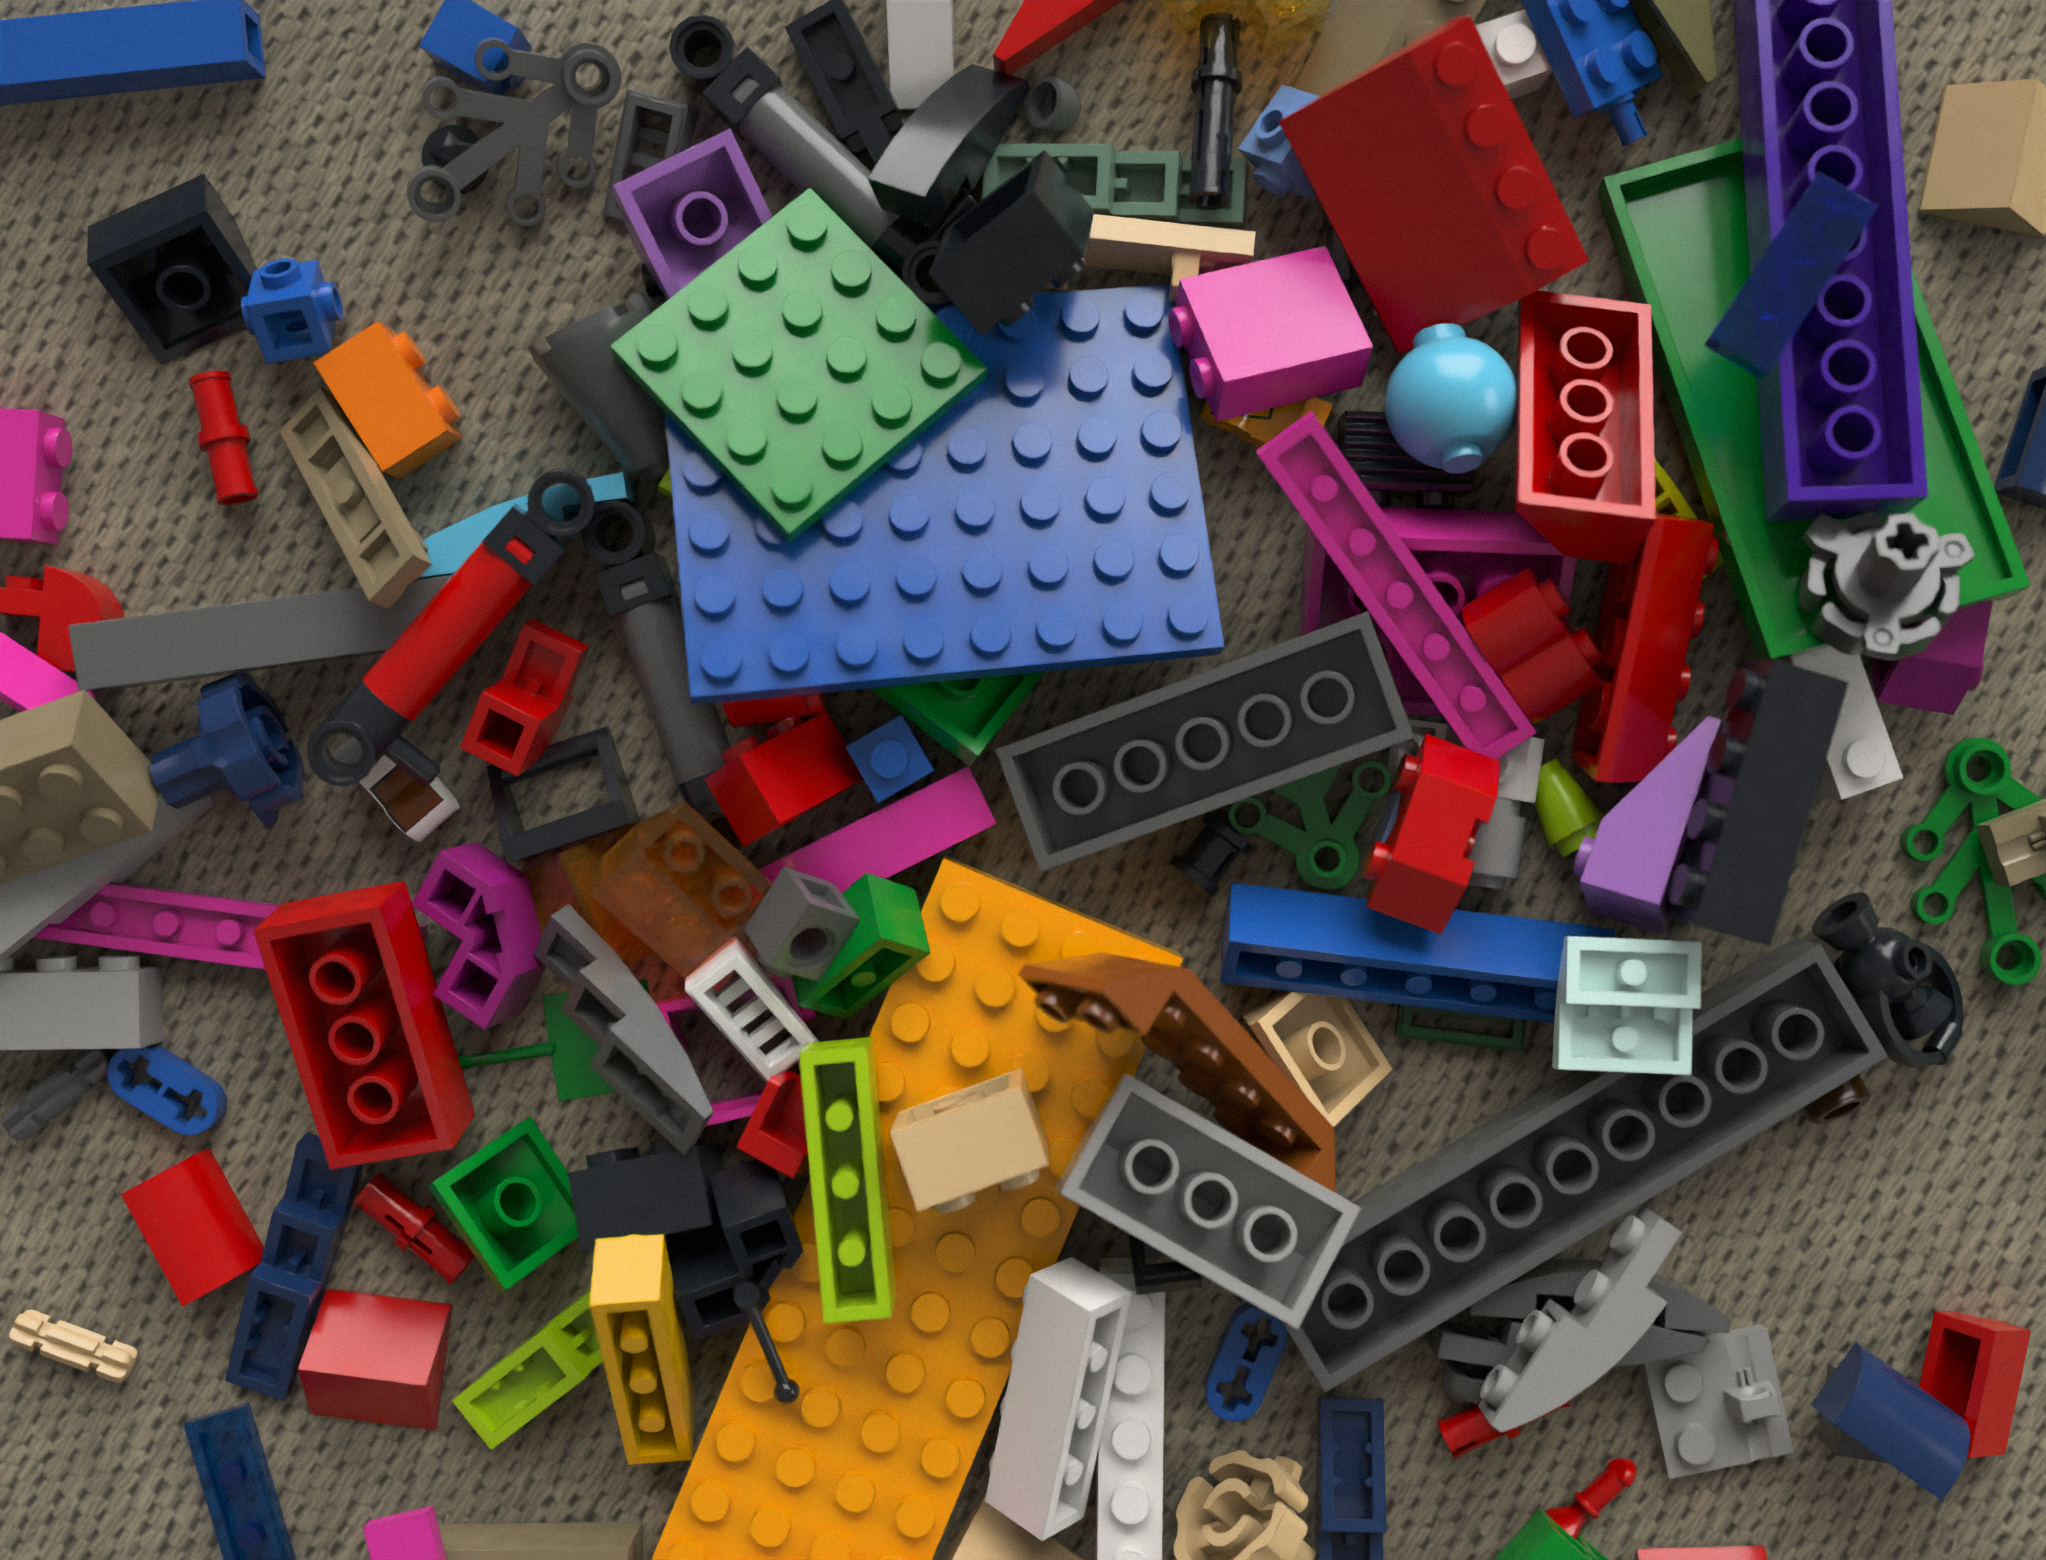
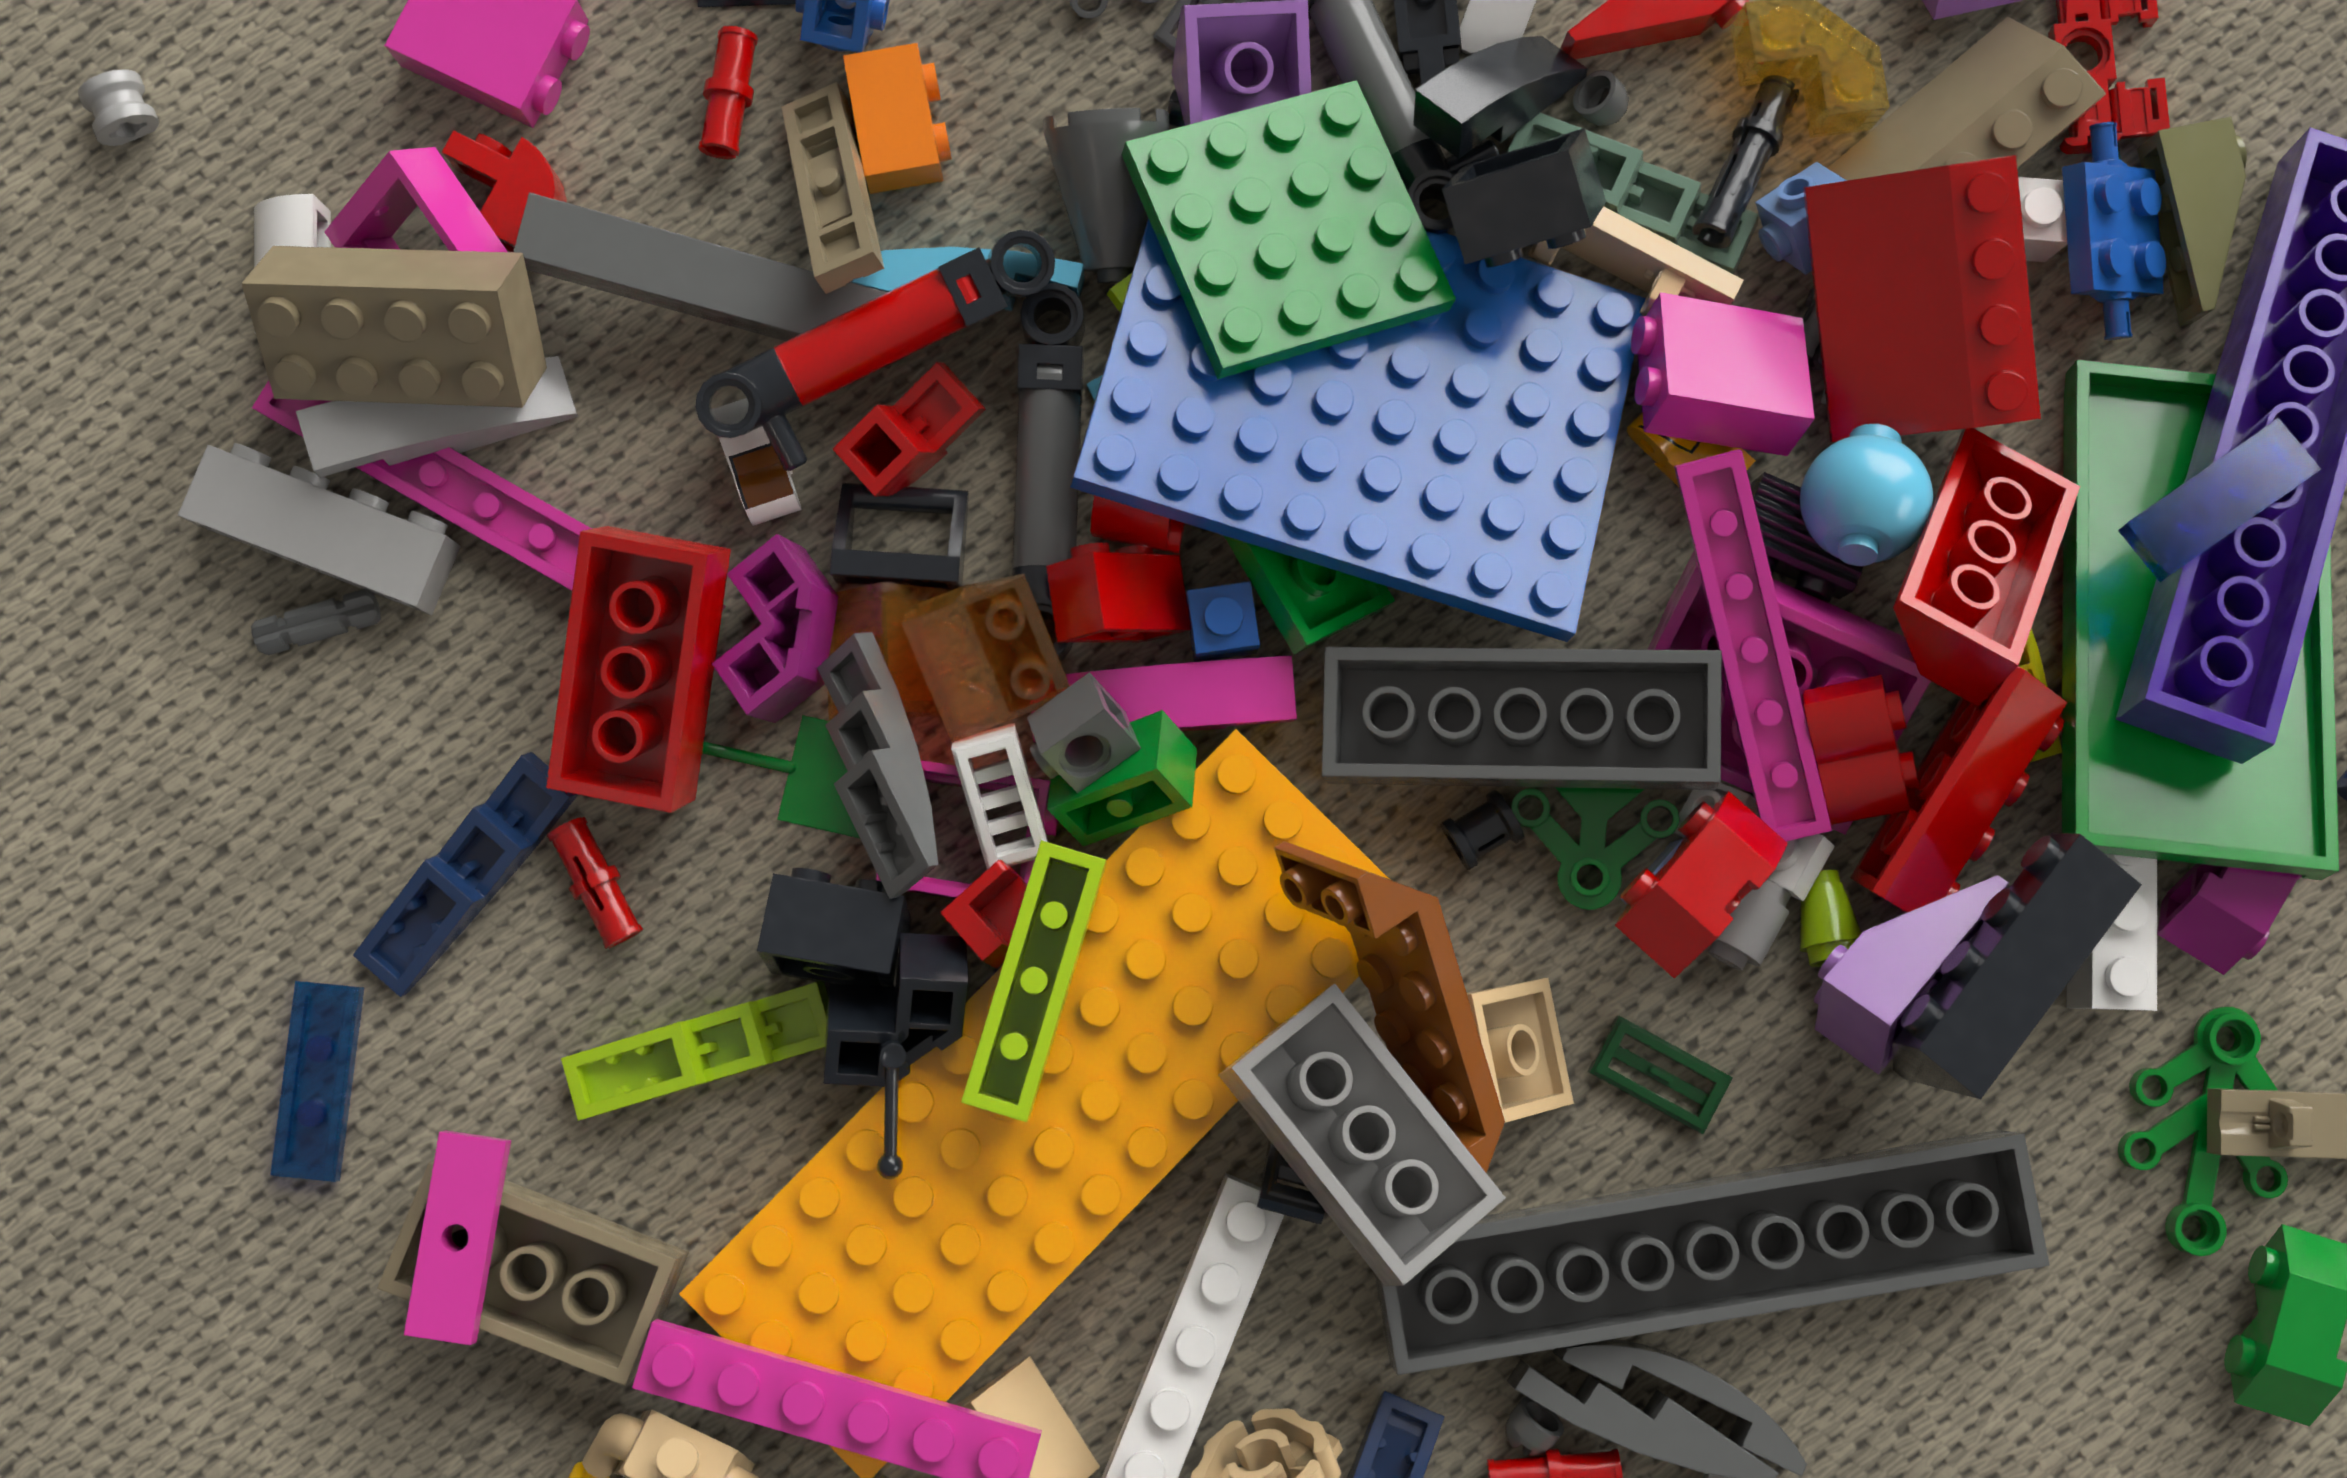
camera: 15 degrees right, 5 degrees down
tan axle [9,1309,138,1383] -> none
blue beam [107,1044,227,1135] -> none
red brick [121,1147,264,1307] -> none
dark blue piece [148,671,306,827] -> none
red slope [298,1288,453,1430] -> none
green slope [428,1116,579,1294] -> none
yellow brick [590,1234,696,1465] -> none
tan brick [890,1068,1048,1214] -> none
white brick [985,1257,1132,1541] -> none
blue beam [1204,1302,1288,1422] -> none
blue brick [1220,883,1615,1023] -> none
light grey slope [1478,1205,1682,1432] -> none
light aqua slope [1552,936,1702,1075] -> none
dark grey piece [1798,512,1975,661] -> none
dark brown tile [1803,1074,1871,1124] -> none
black piece [1812,892,1964,1067] -> none

